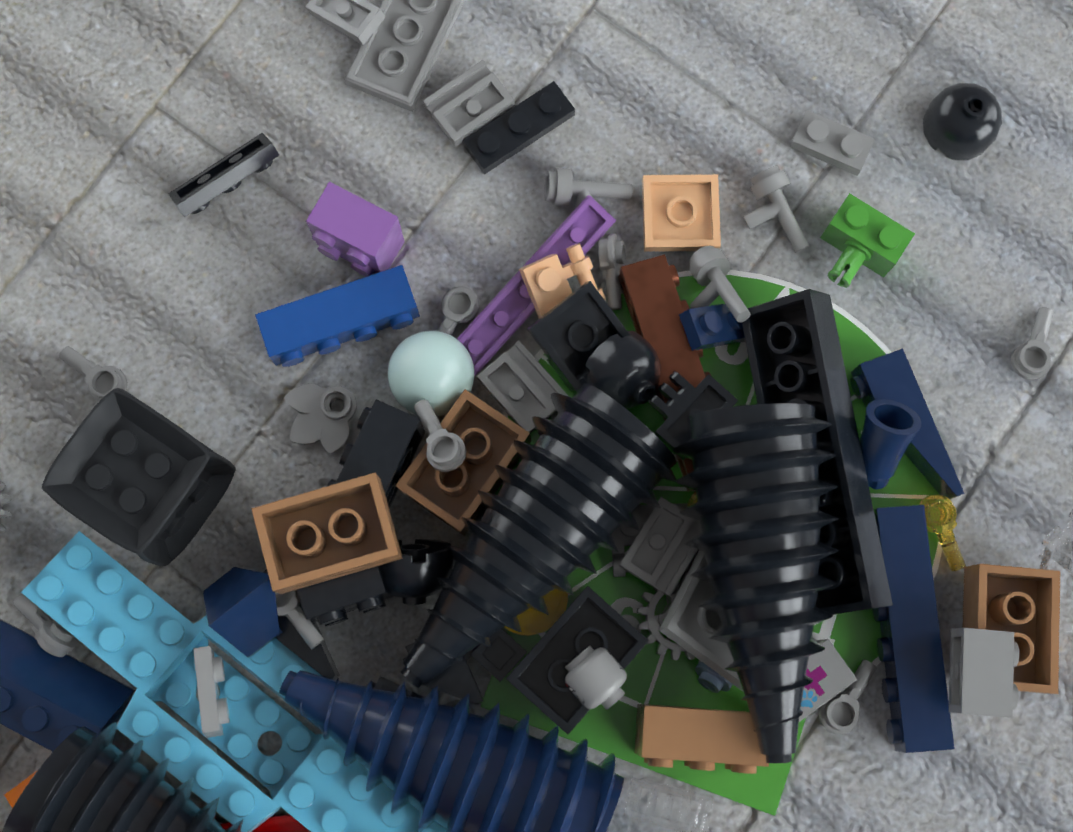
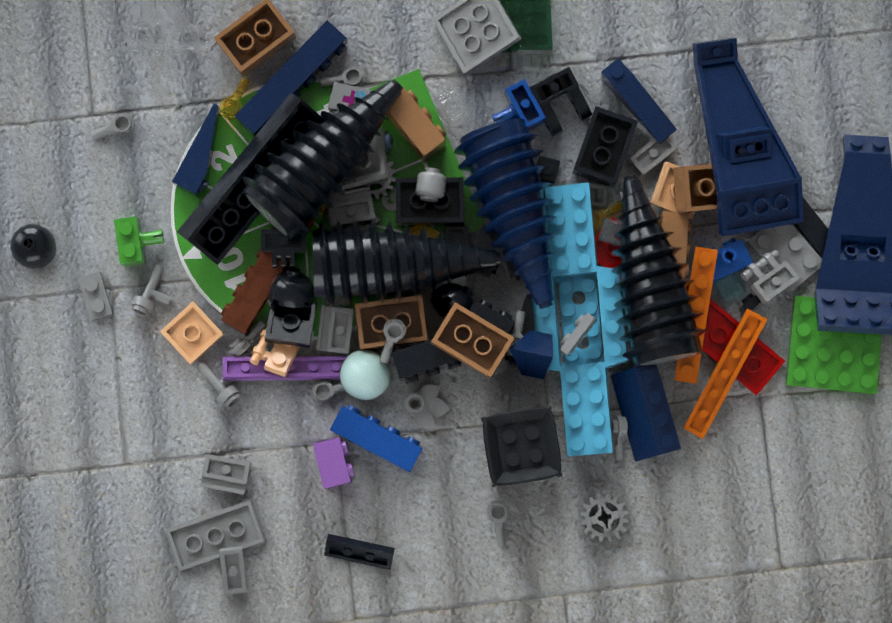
camera: 130 degrees left, 5 degrees up
black plate [463,81,575,175] -> none
dark blue plate [679,304,745,351] -> none
light grey piece [690,246,751,323] -> none
dark blue plant [860,399,922,490] -> none
light grey brick [949,628,1019,718] -> none

